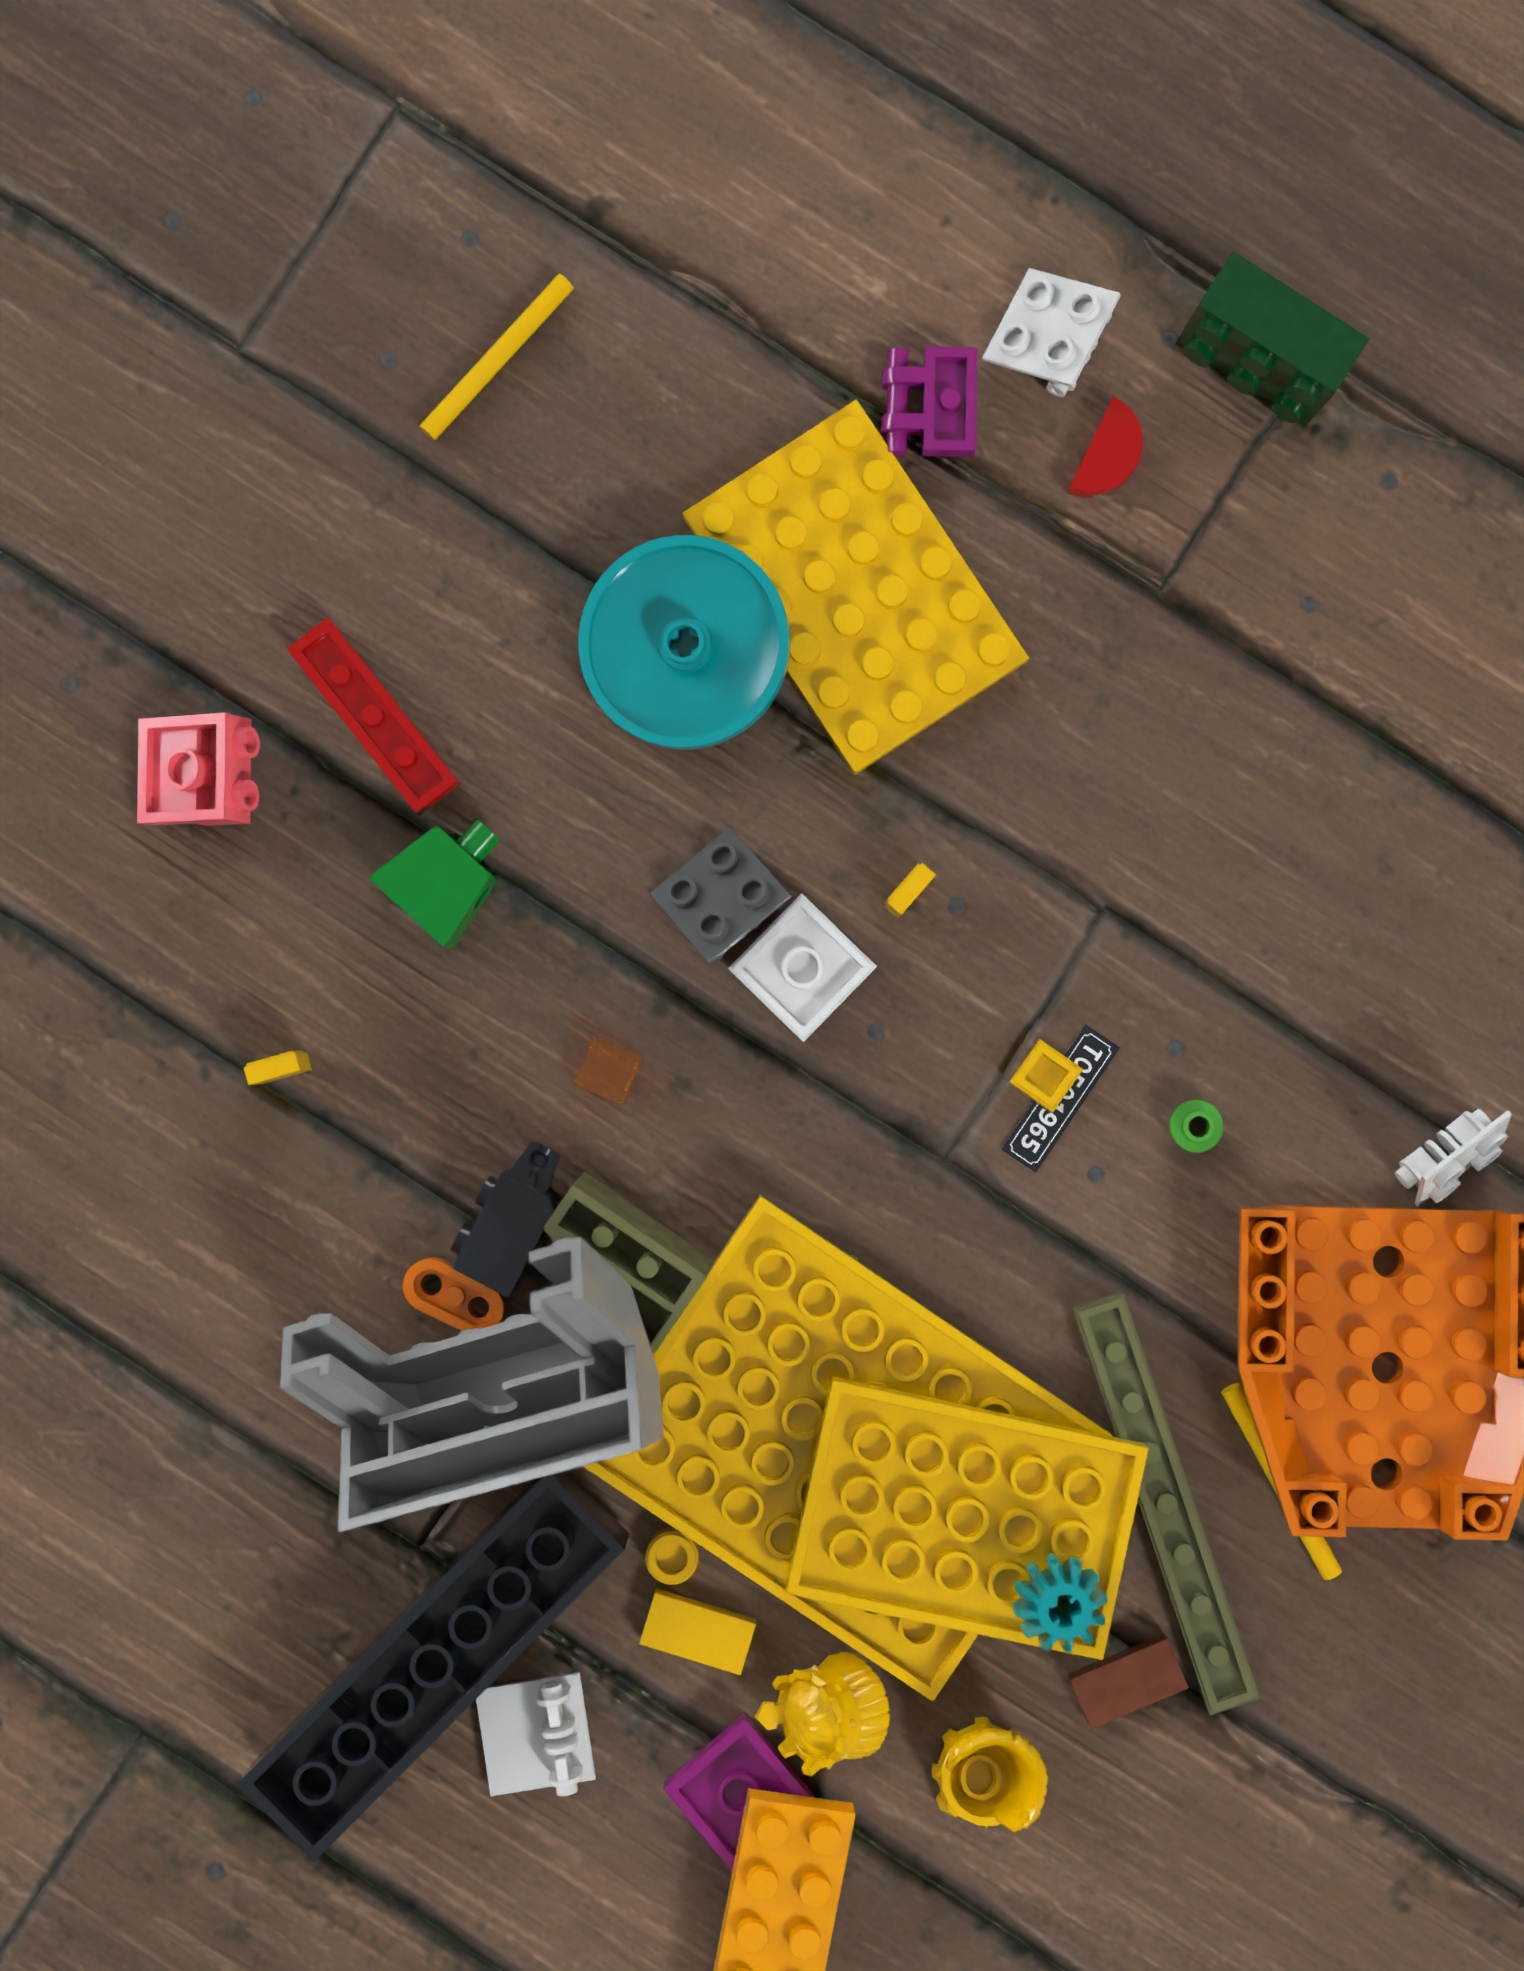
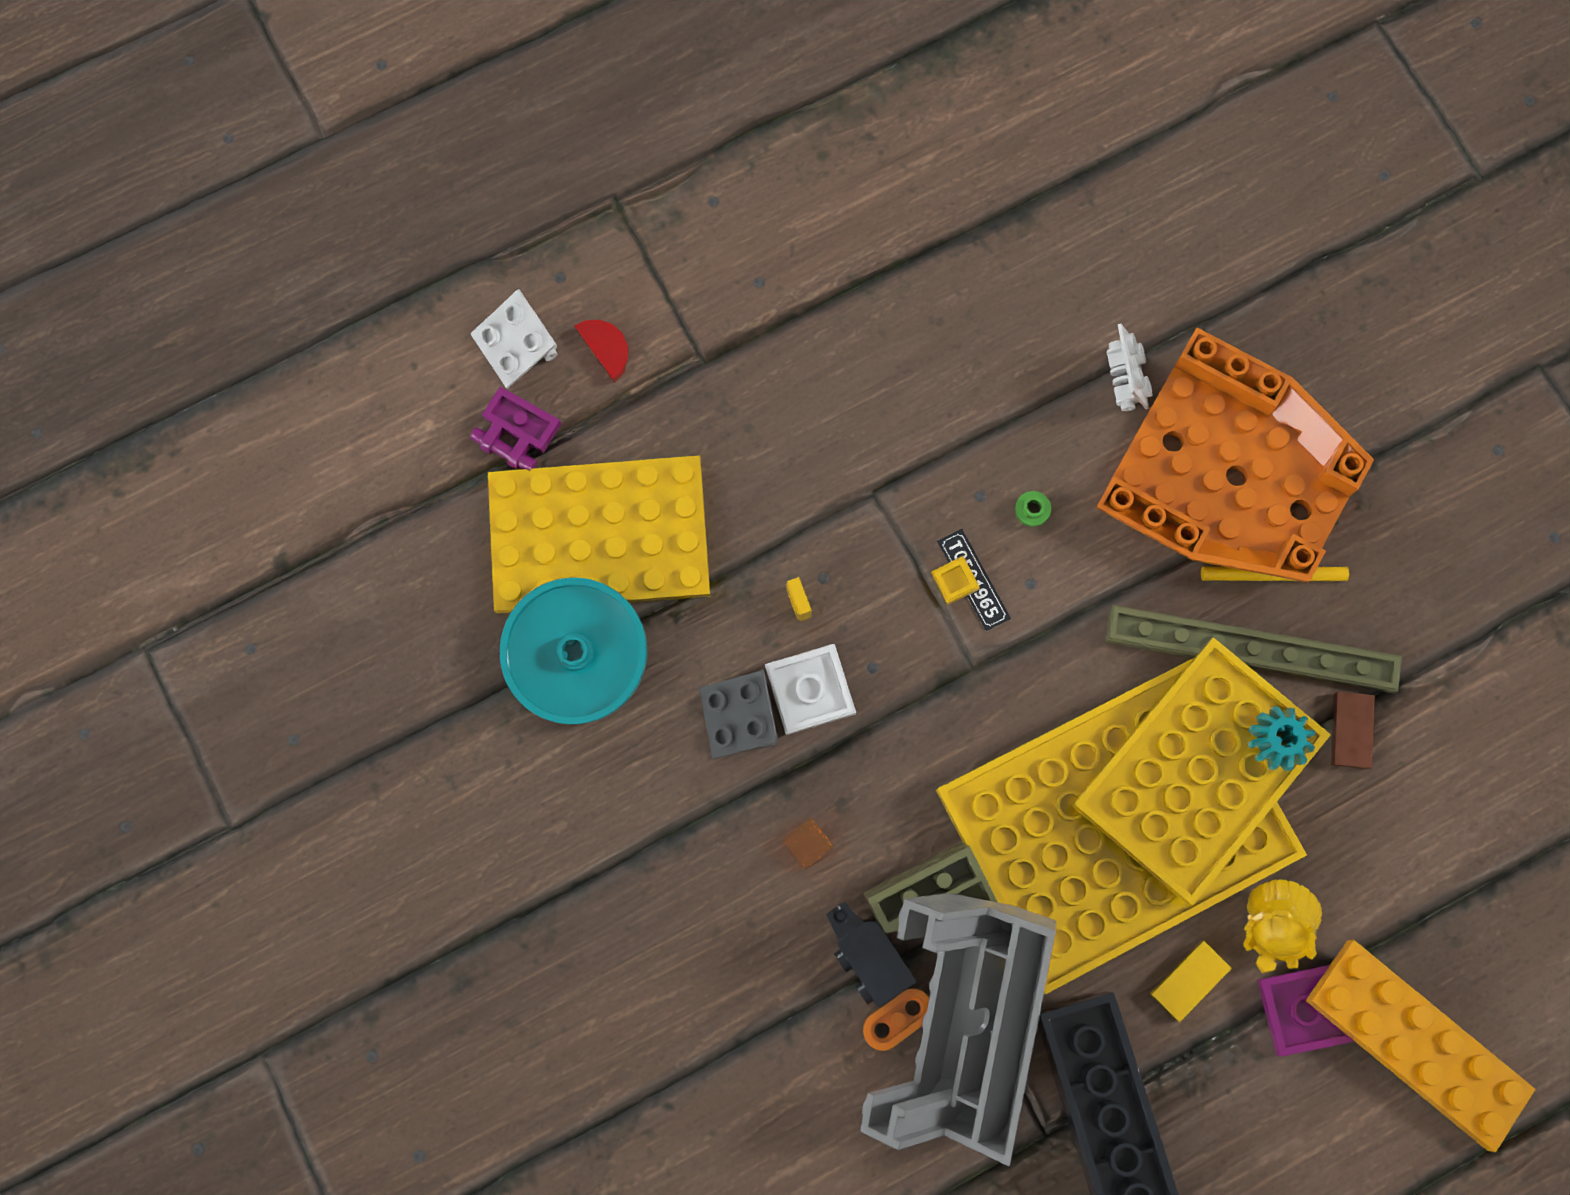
camera: 55 degrees left, 10 degrees down
coral plate [137,712,260,826] -> none
yellow tile [243,1050,312,1085] -> none
red plate [287,617,461,816] -> none
green torso [369,819,501,950] -> none
yellow bar [419,273,574,441] -> none
white hinge [476,1672,596,1796] -> none
yellow tile [645,1527,699,1585] -> none
yellow hair [932,1717,1048,1833] -> none
dark green brick [1175,251,1370,427] -> none

